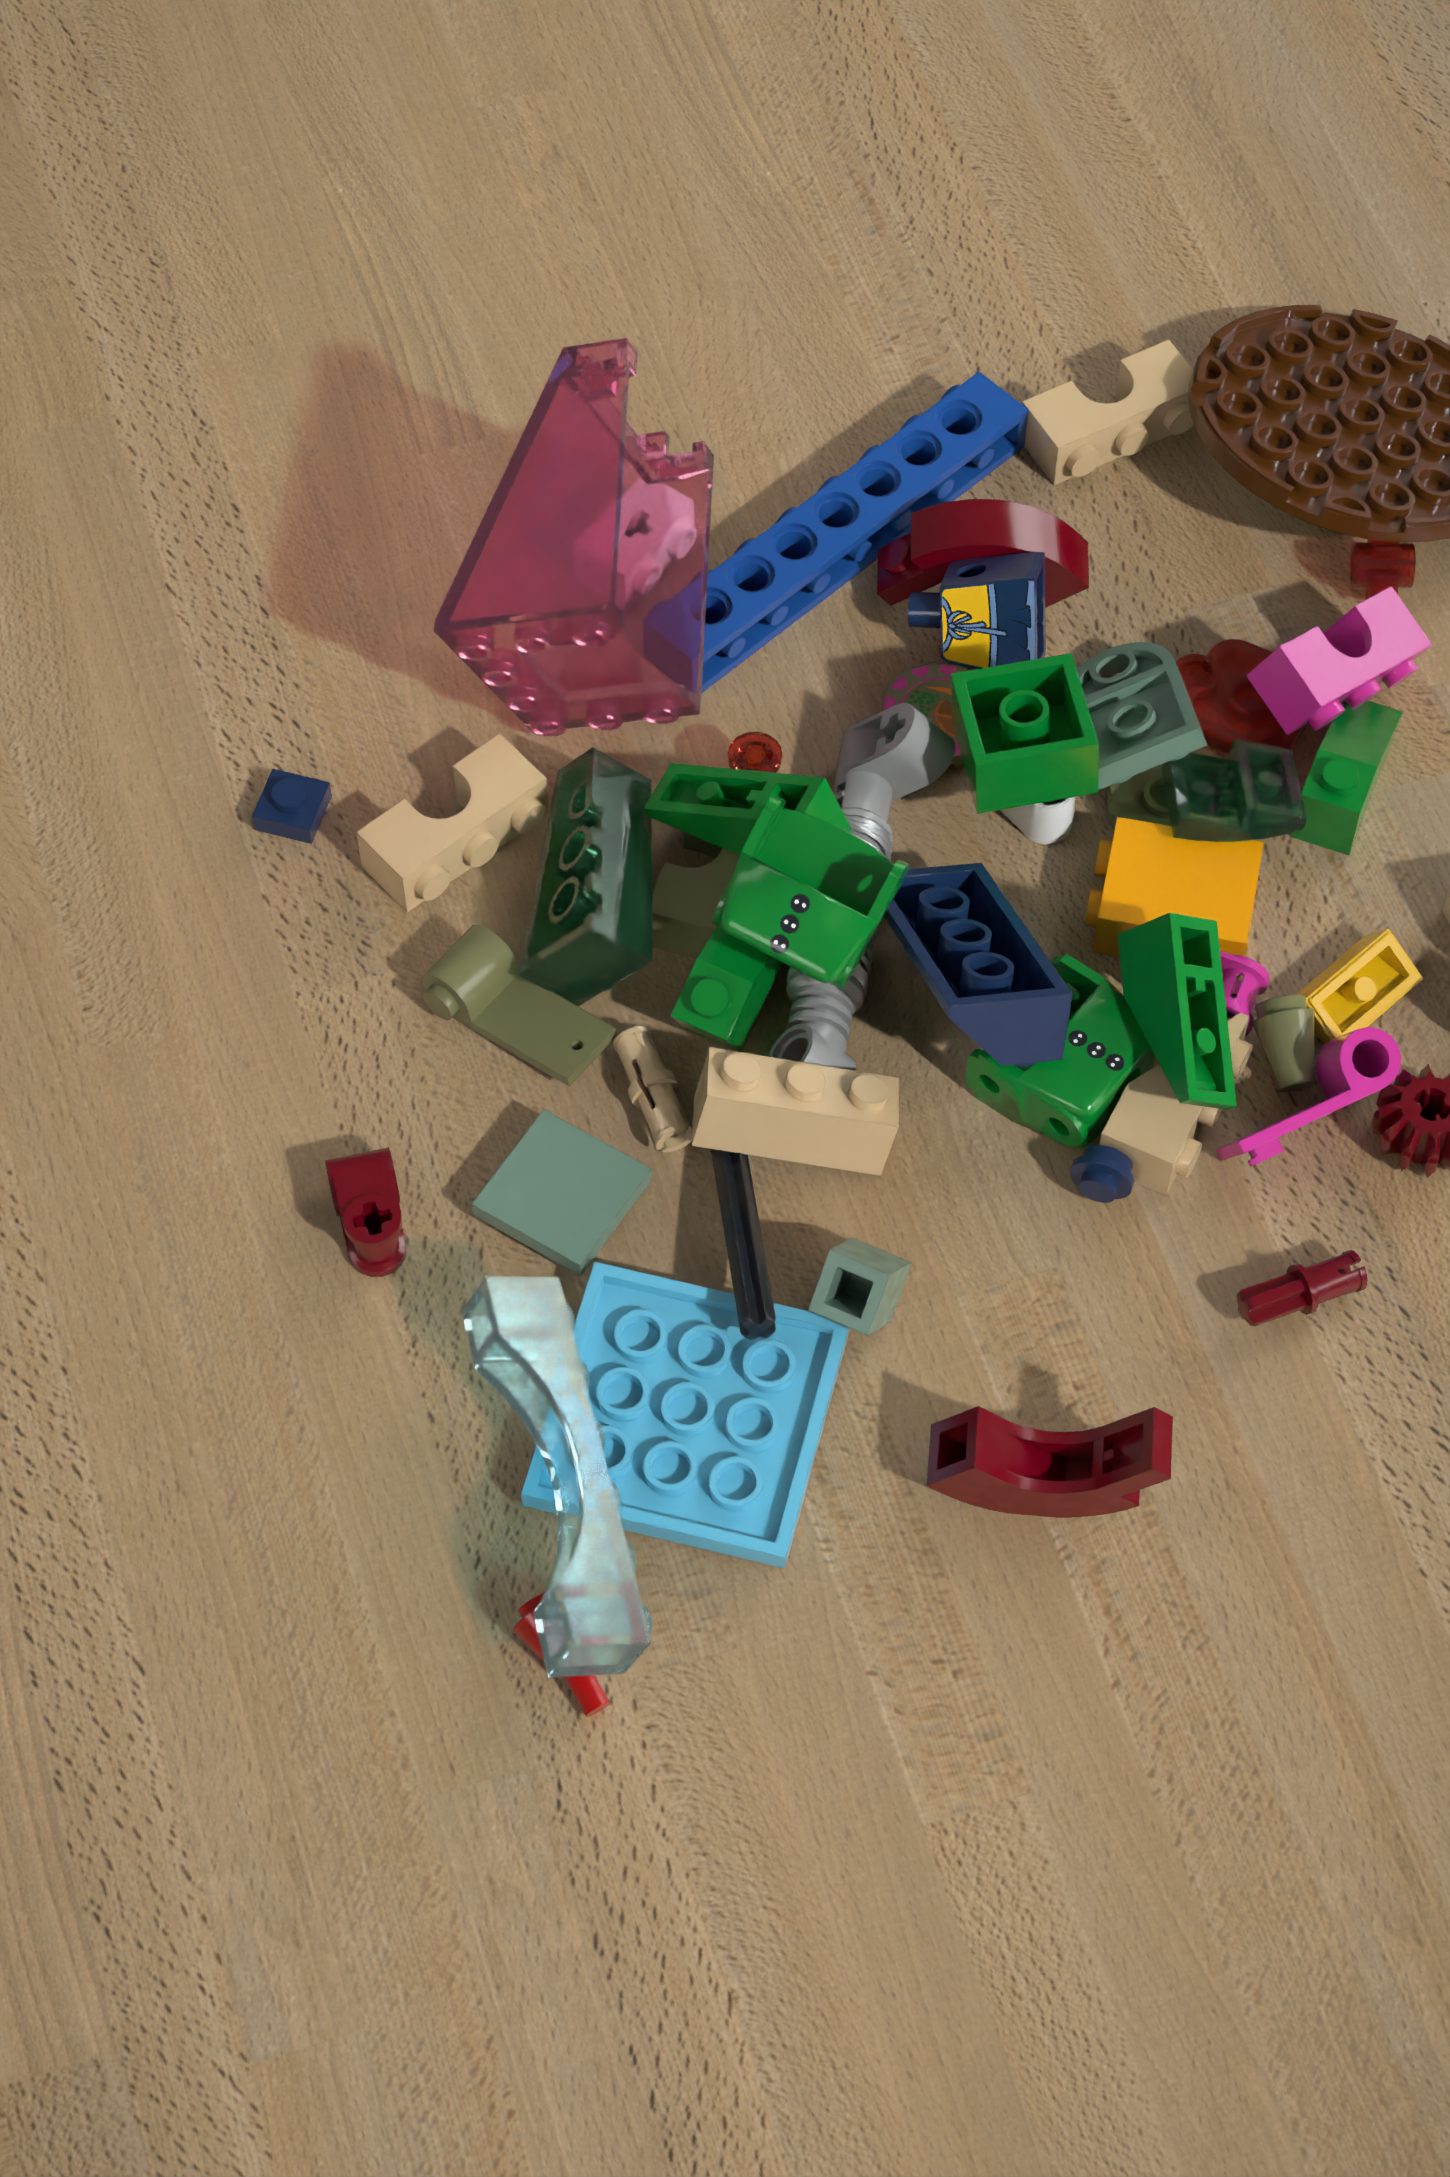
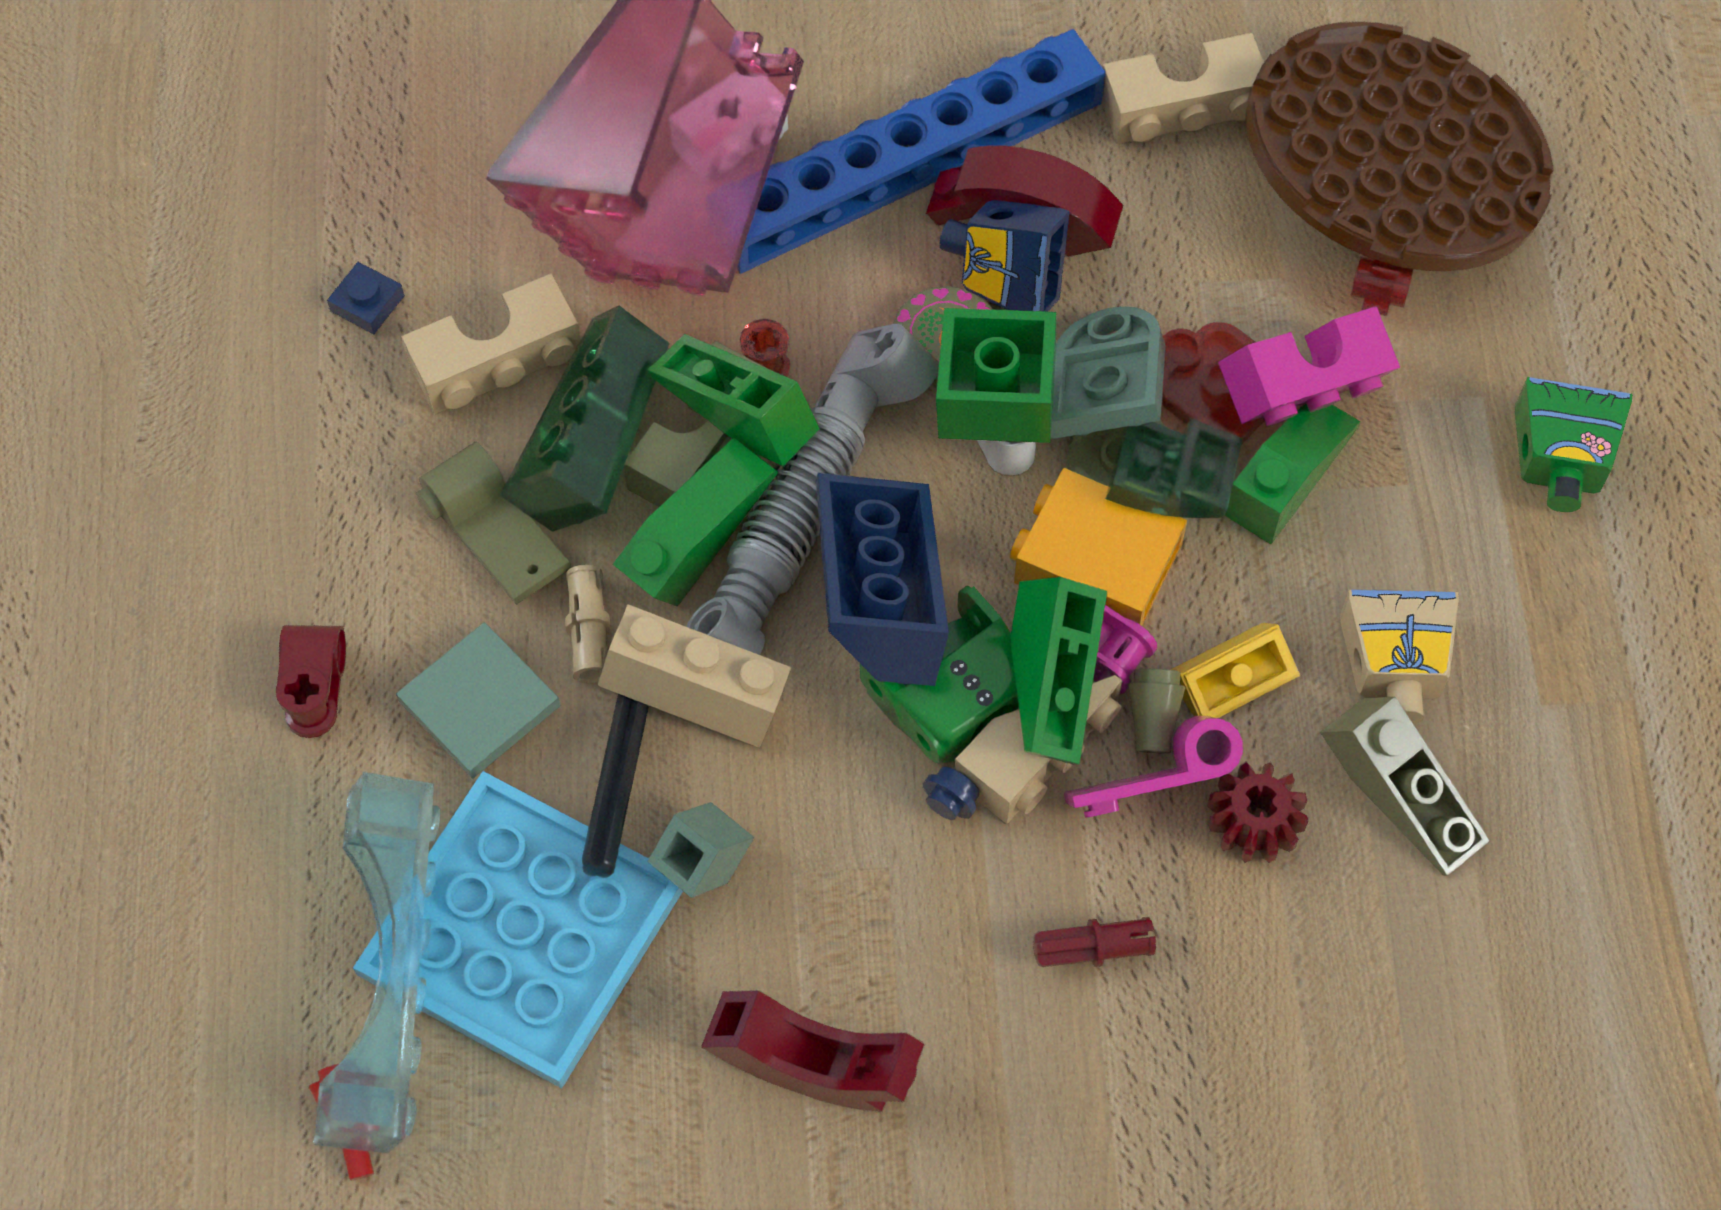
camera: 15 degrees right, 5 degrees up
green piece [711,796,910,990] -> none

